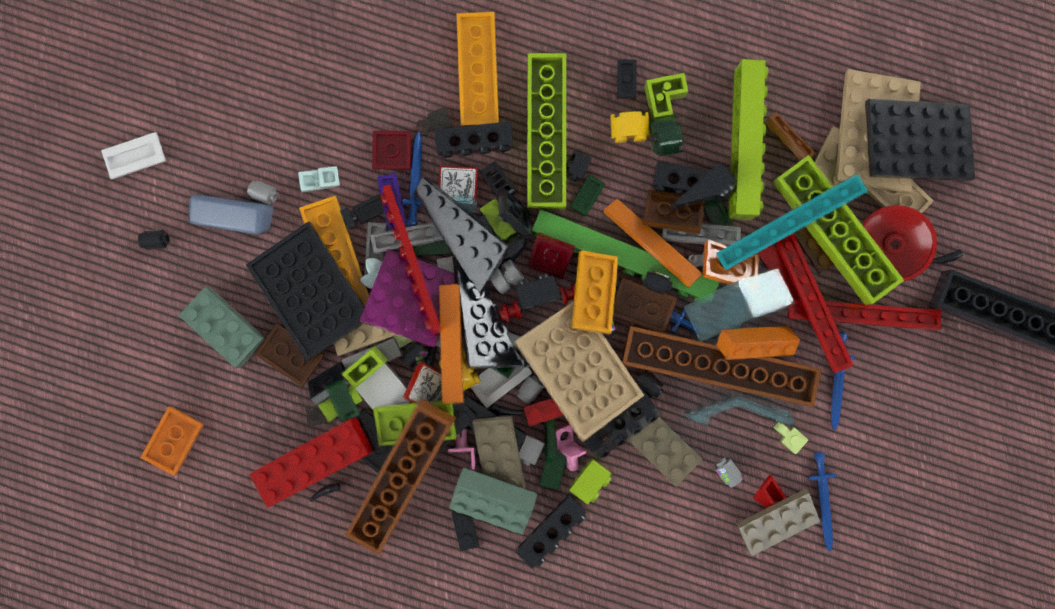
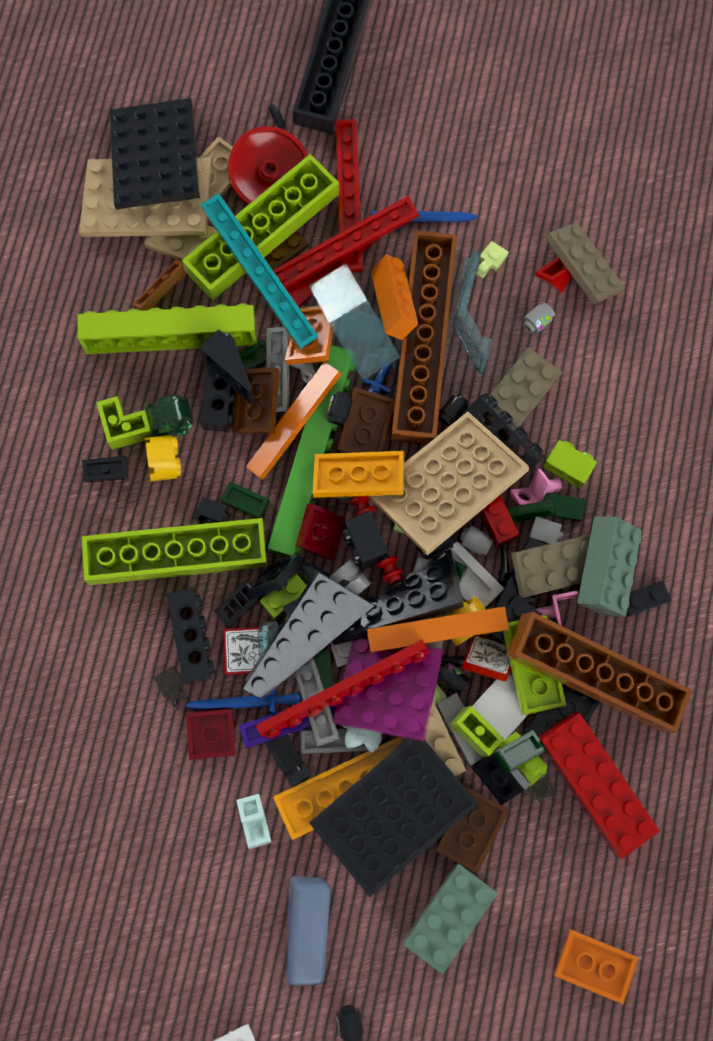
camera: 100 degrees left, 10 degrees down
light grey brick [247,181,278,205] -> none
black helmet [309,483,340,502] -> none
light orange plate [457,12,499,127] -> none
black brick [515,494,587,569] -> none
blue sword [808,452,836,551] -> none

